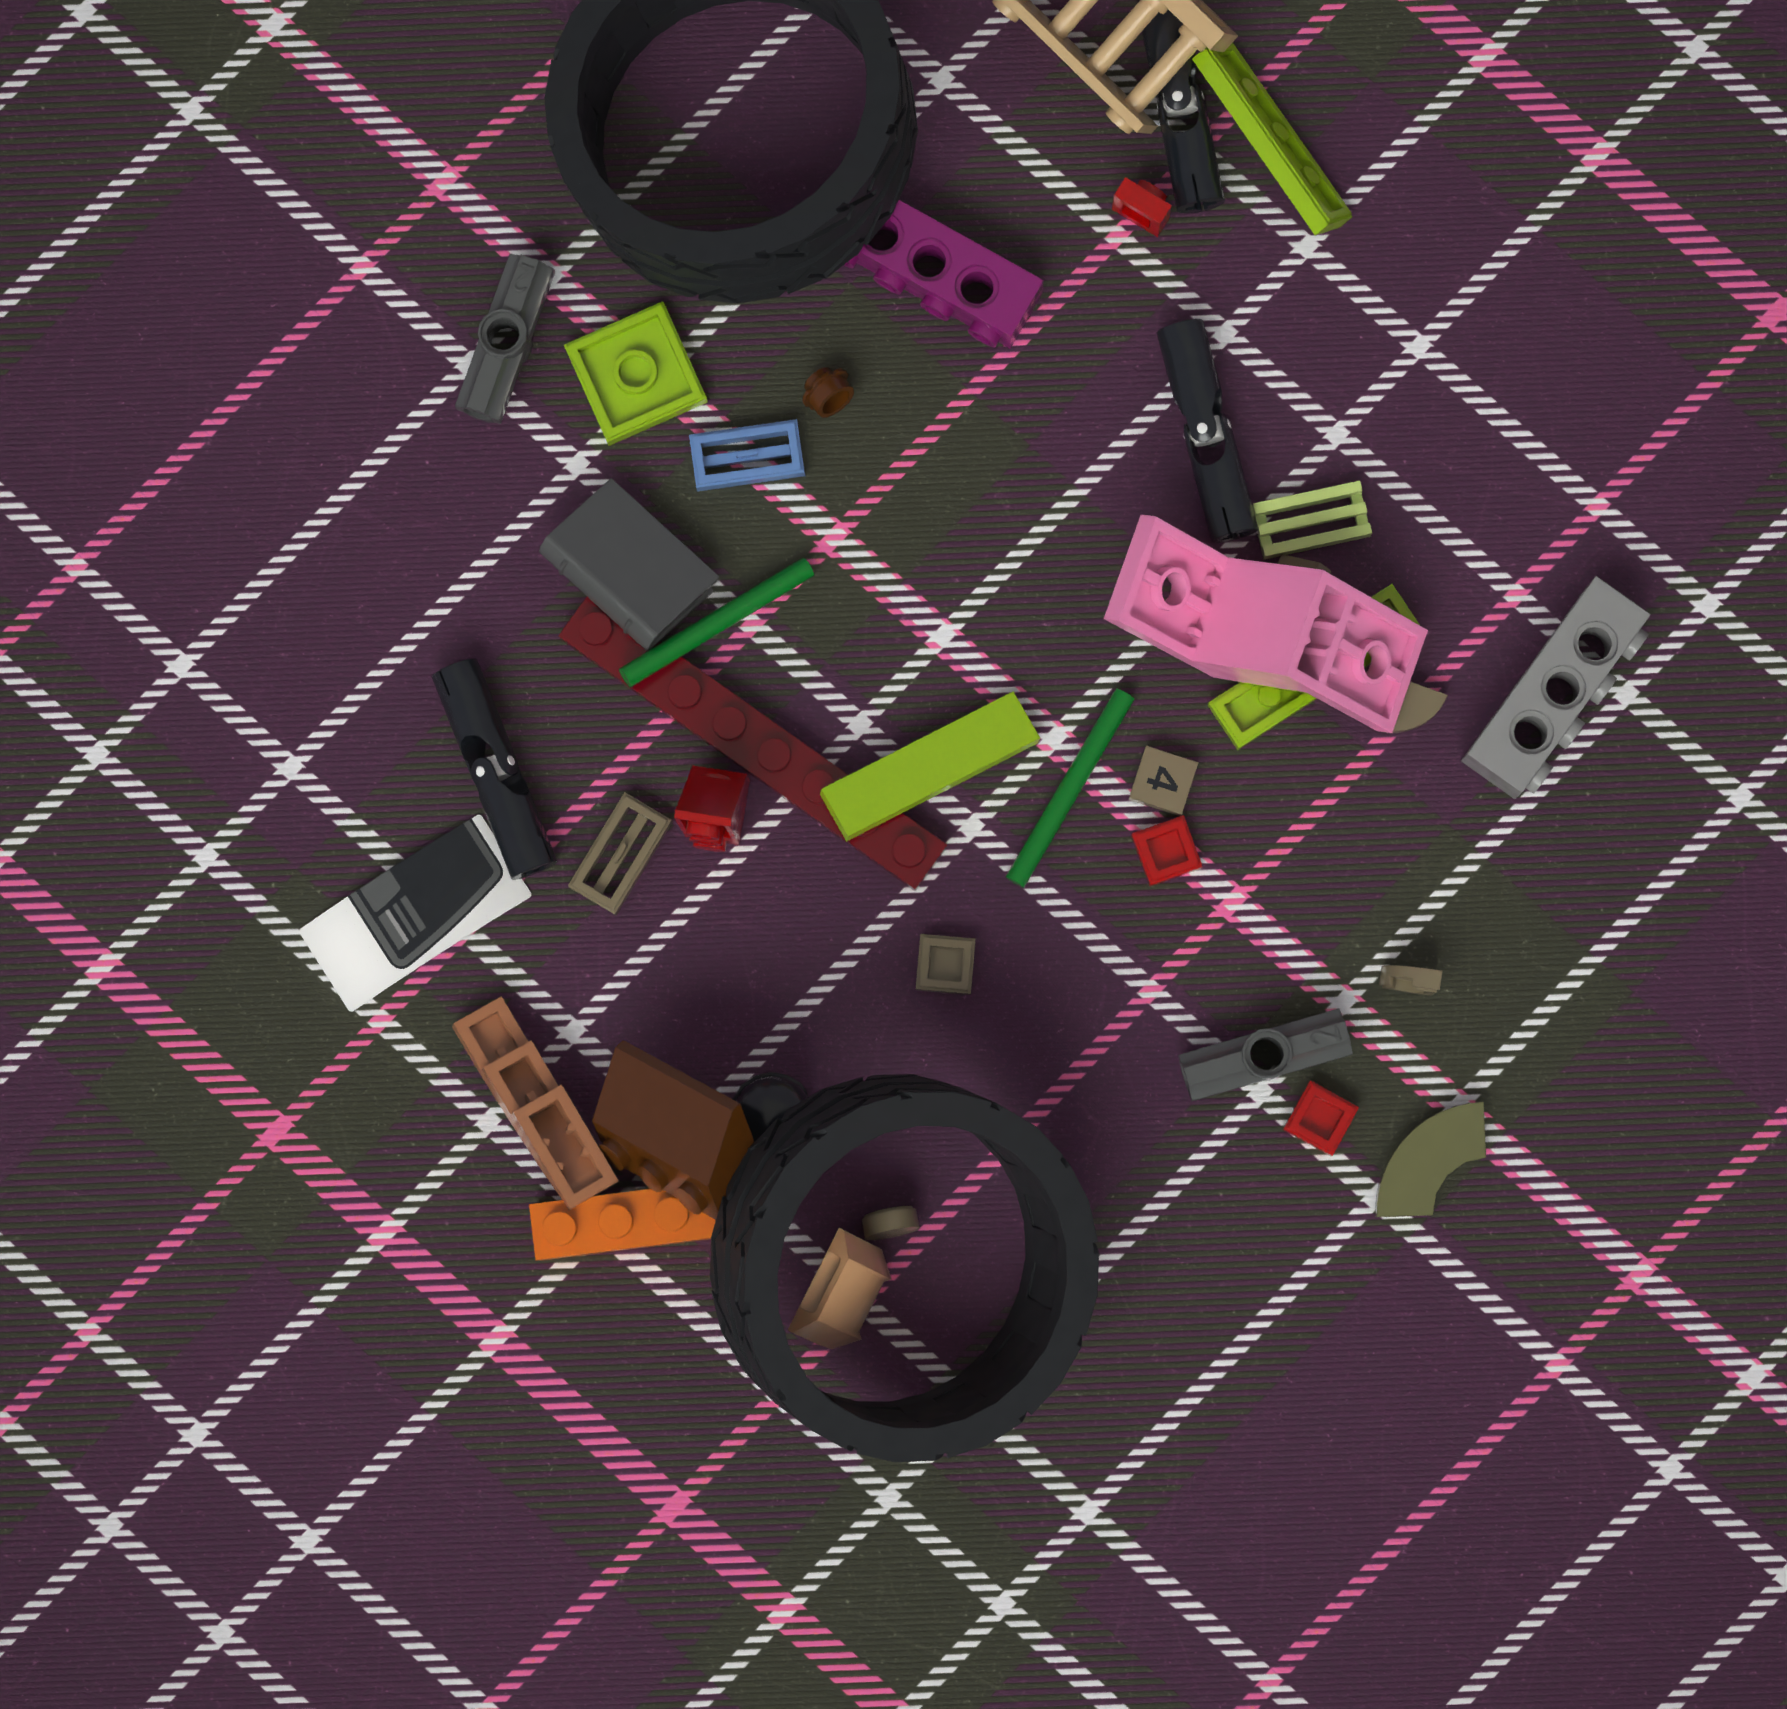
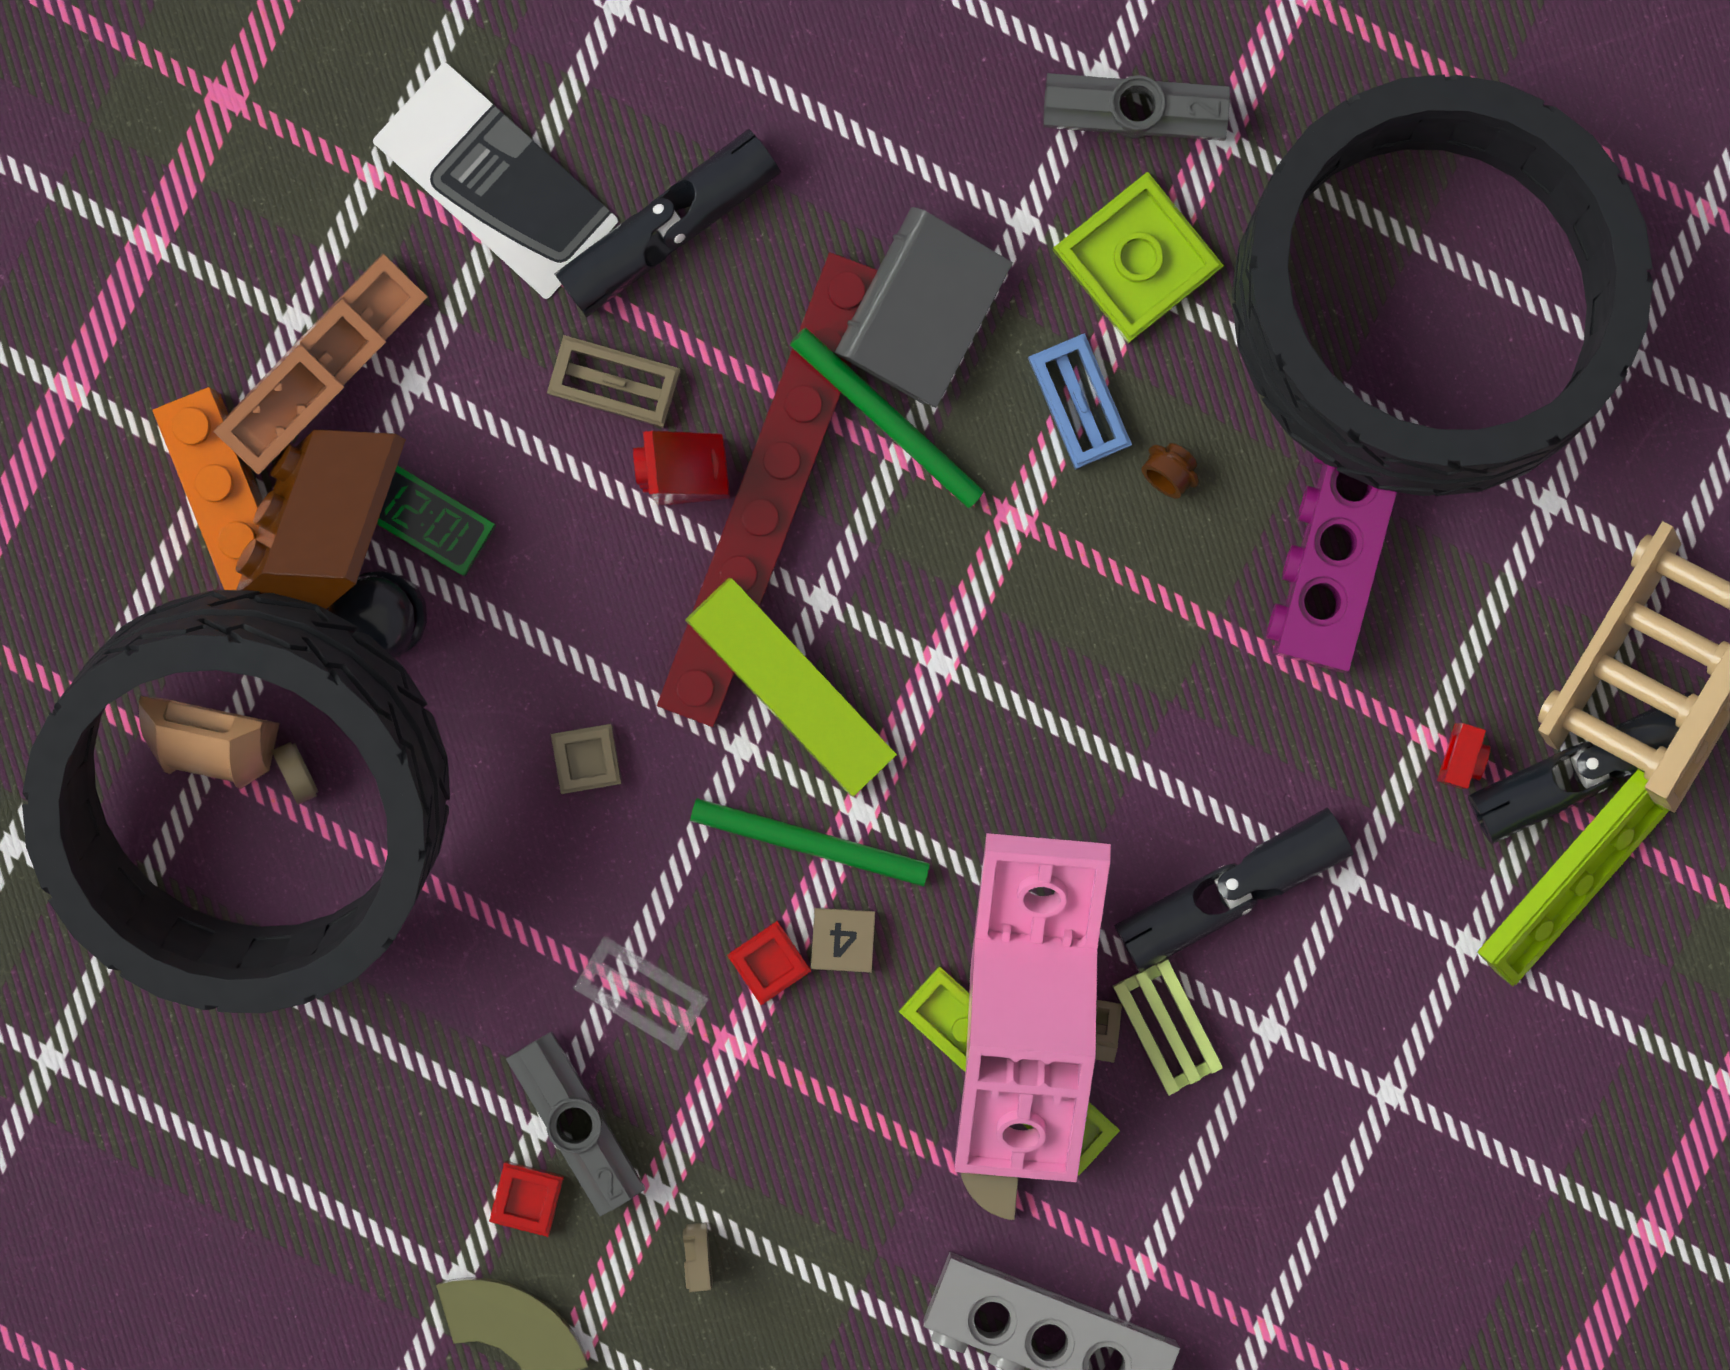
camera: 65 degrees right, 5 degrees up
none -> black tile [377,465,496,577]
none -> clear tile [573,936,709,1051]

